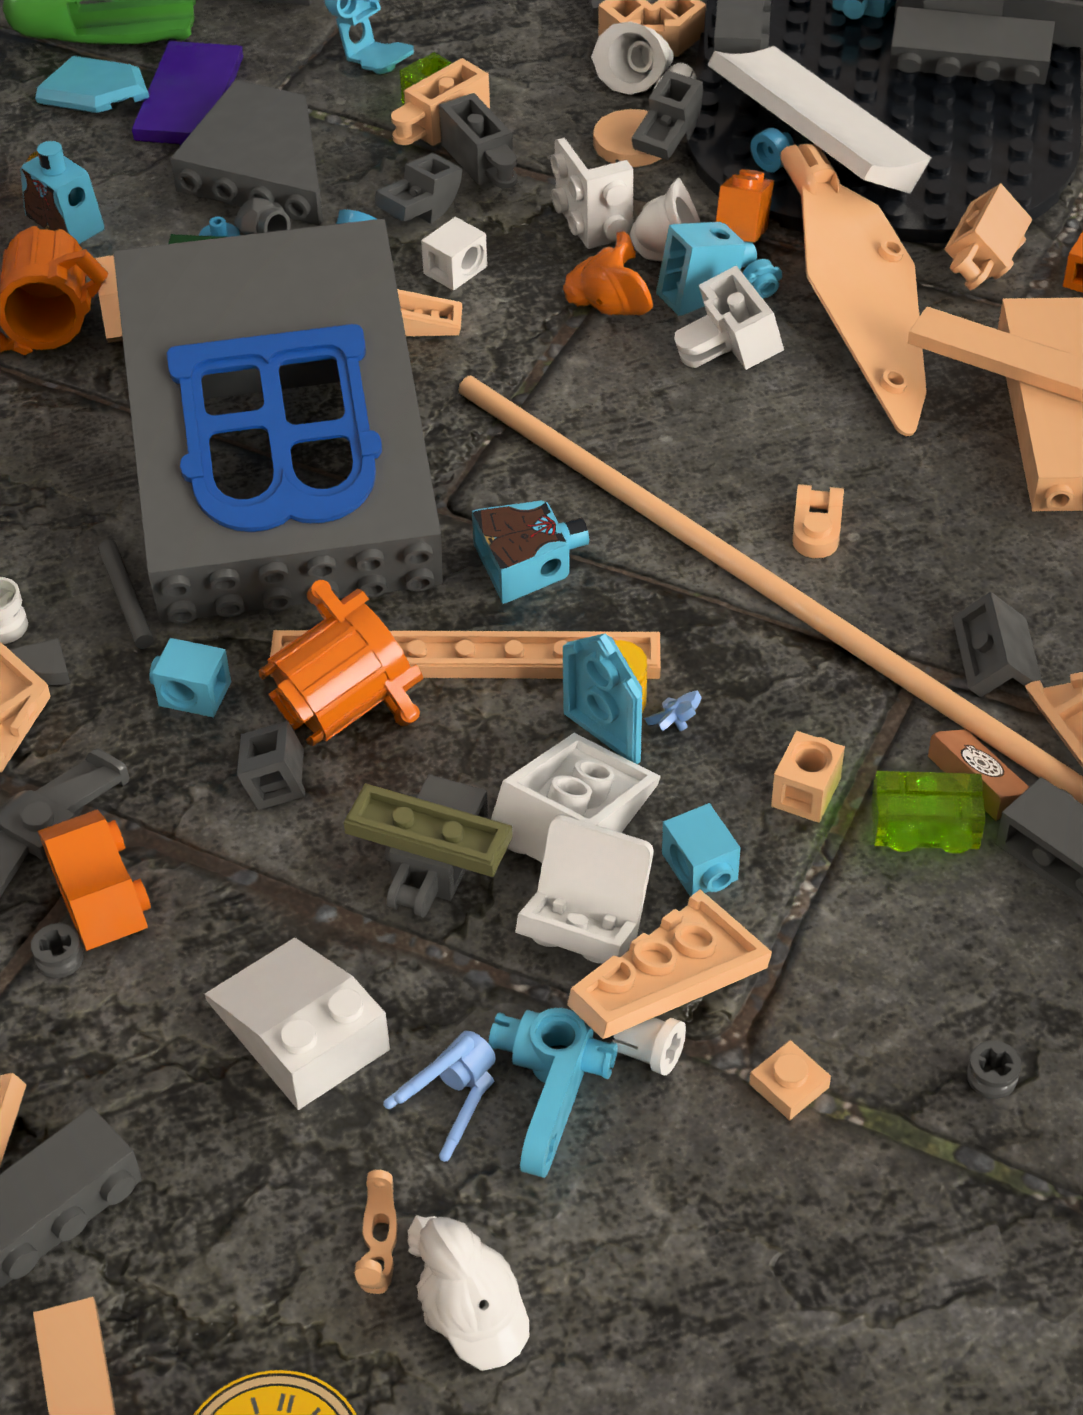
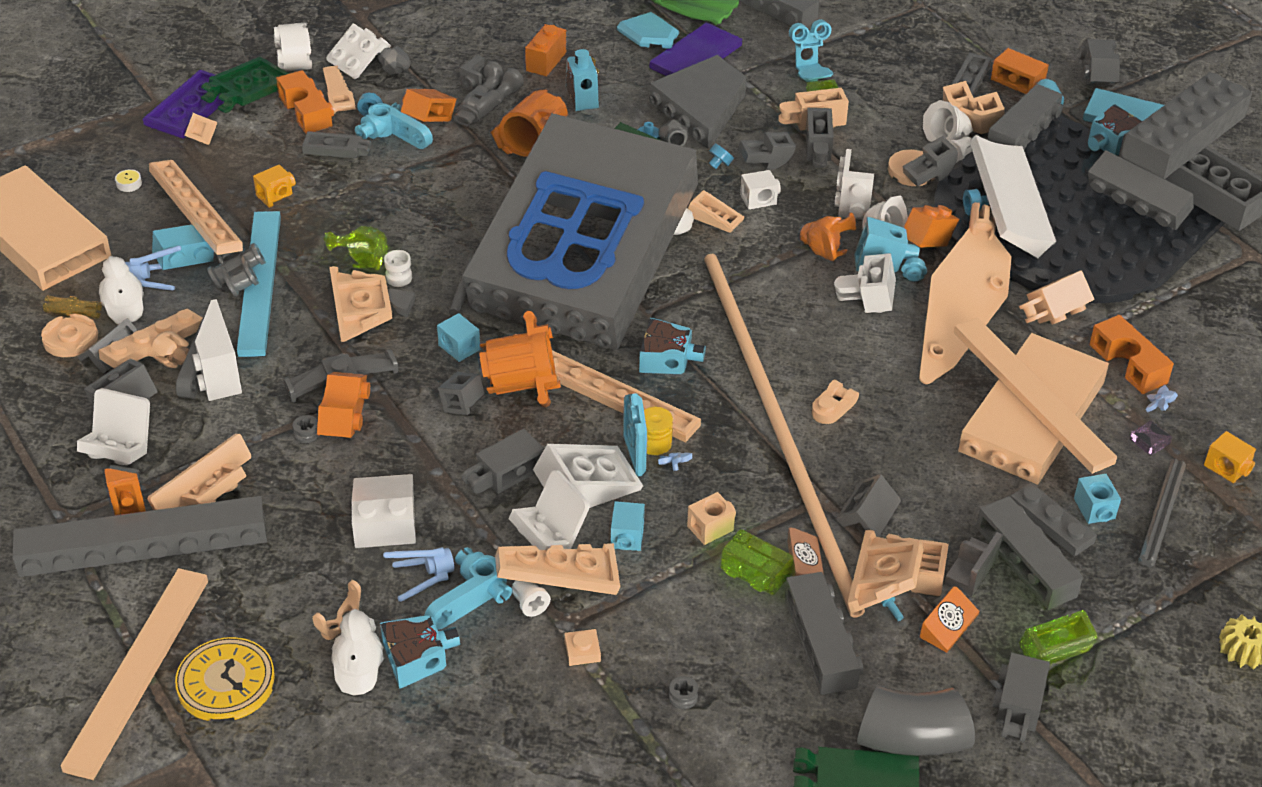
camera: 30 degrees right, 5 degrees down
olive tile [344,783,513,877] -> none
none -> torso [380,615,460,688]

